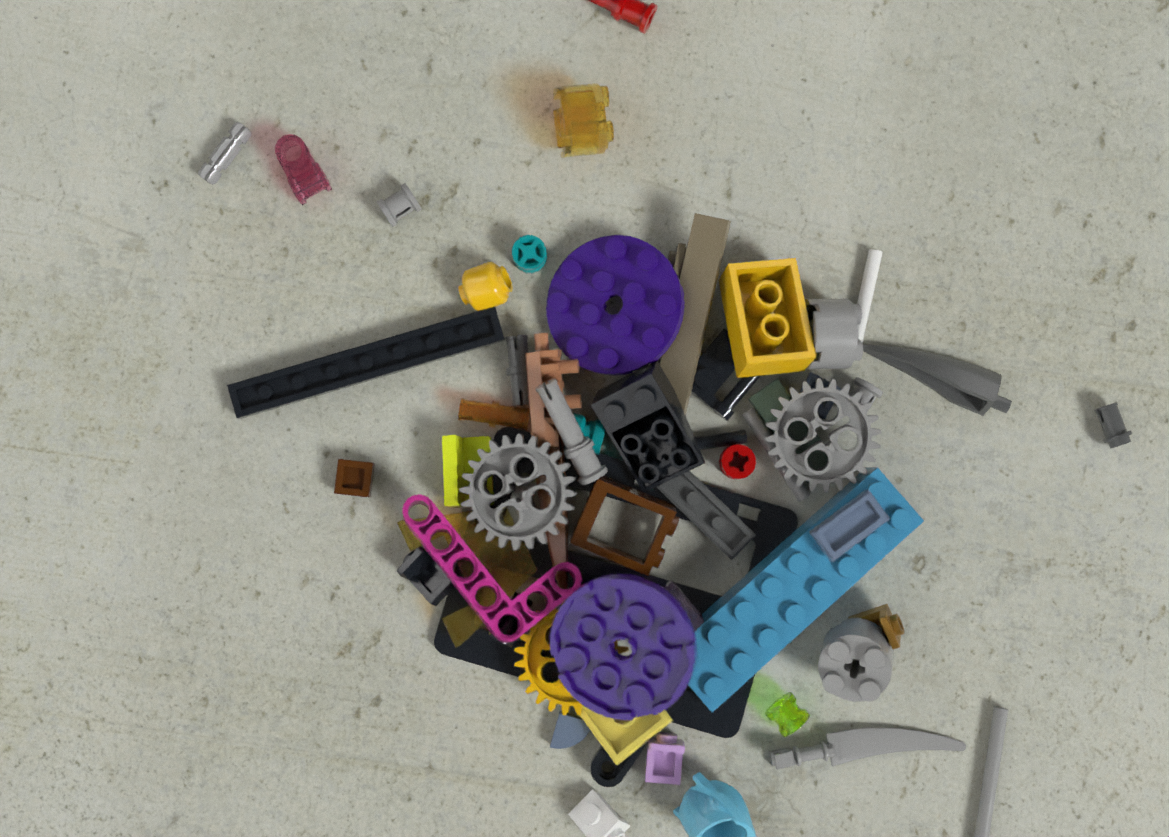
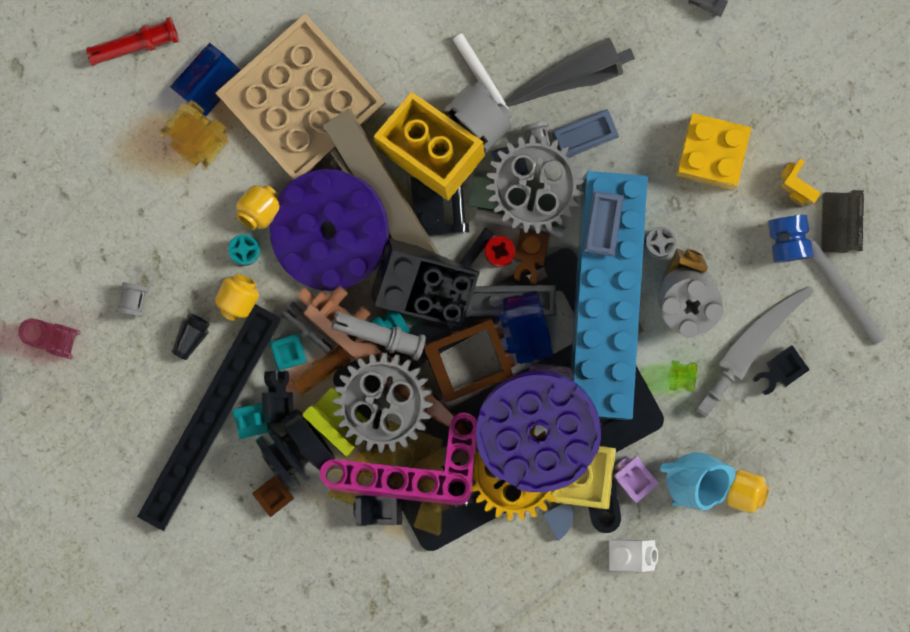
camera: 40 degrees left, 0 degrees up
none -> clear blue panel [170,42,241,117]
none -> black cone [171,313,210,360]
none -> tan plate [216,13,386,180]
none -> teal tile [233,403,269,439]
none -> yellow head [236,185,280,230]
none -> black wheel [256,408,336,490]
none -> black plate [262,371,294,423]
none -> teal tile [269,334,307,371]
none -> clear blue brick [499,291,553,364]
none -> reddish brown plate [514,229,551,286]
none -> sand blue tile [552,109,619,158]
none -> light grey wheel [644,227,676,259]
none -> yellow brick [675,113,752,190]
none -> black plate [752,345,810,395]
none -> blue wheel [768,215,814,263]
none -> yellow bracket [779,158,821,206]
none -> clear smoke panel [821,190,864,254]

